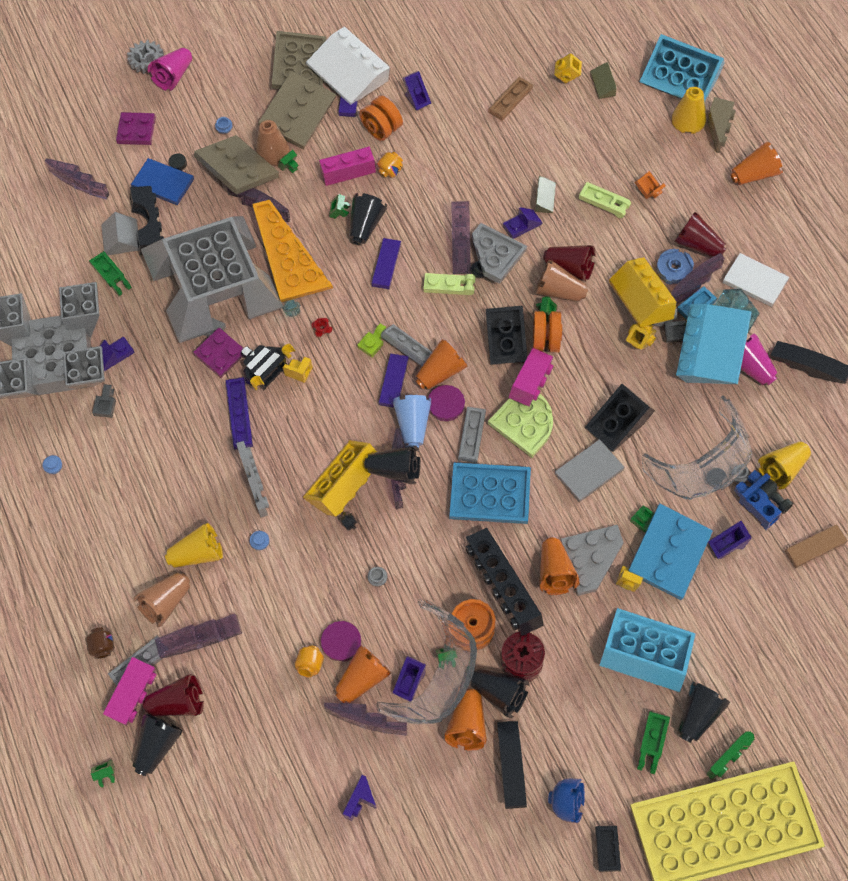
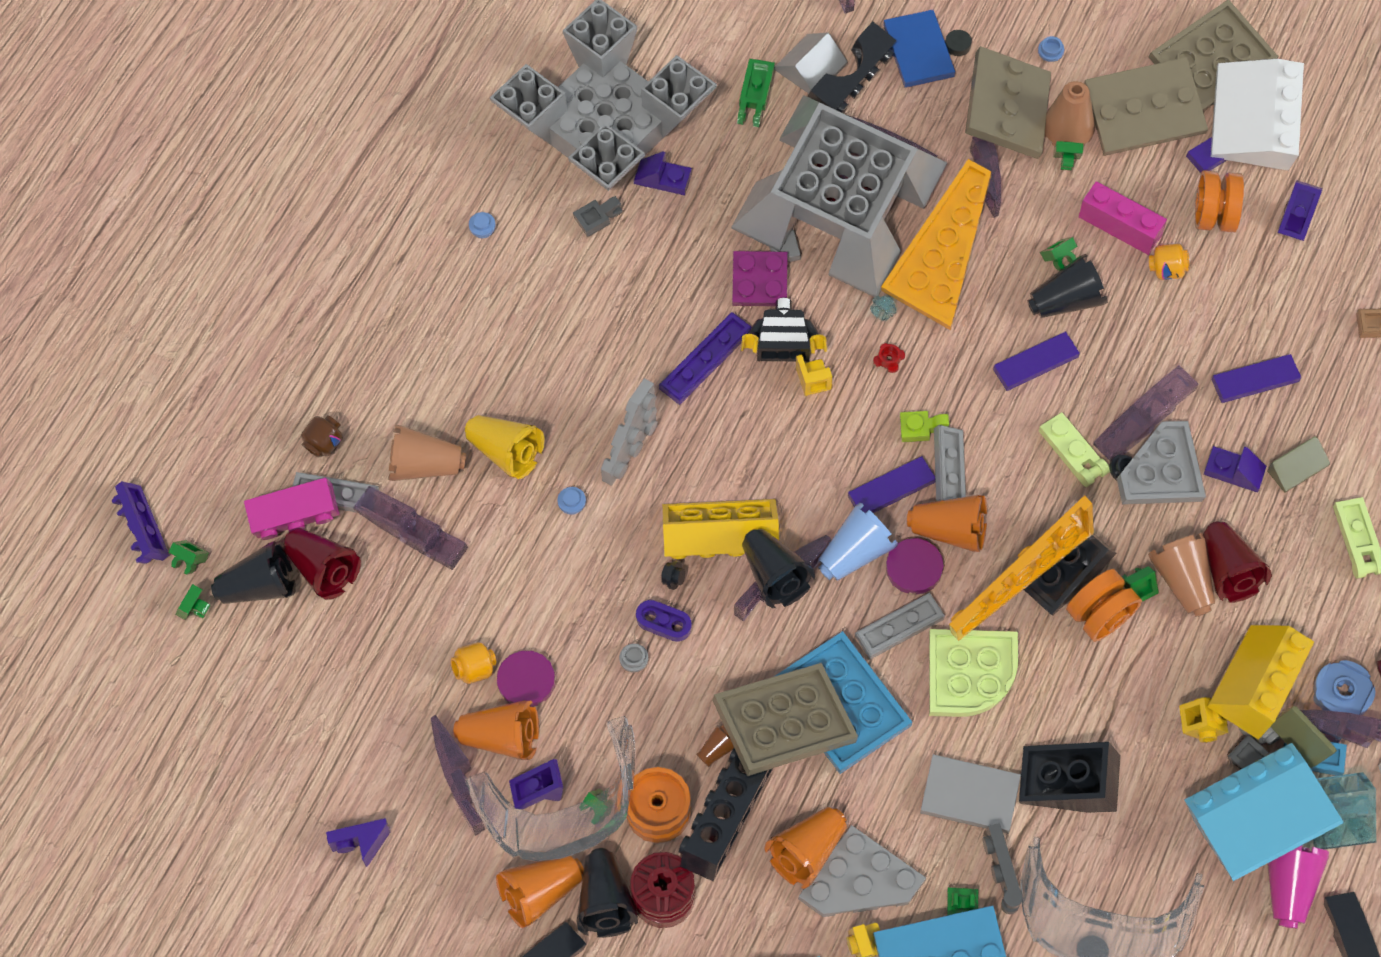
camera: 50 degrees right, 0 degrees up
dark pink brick [509,348,554,407] -> none
none -> dark purple plate [112,481,170,564]
none -> green tile [175,584,210,620]
none -> dark purple plate [636,600,692,642]
none -> dark orange cone [696,724,734,767]
none -> dark tan plate [712,663,858,776]
none -> light orange wing [949,495,1094,641]
none -> dark grey plate [982,823,1022,915]
none -> dark purple tile [1211,354,1302,403]
none -> olive slope [1271,706,1337,768]

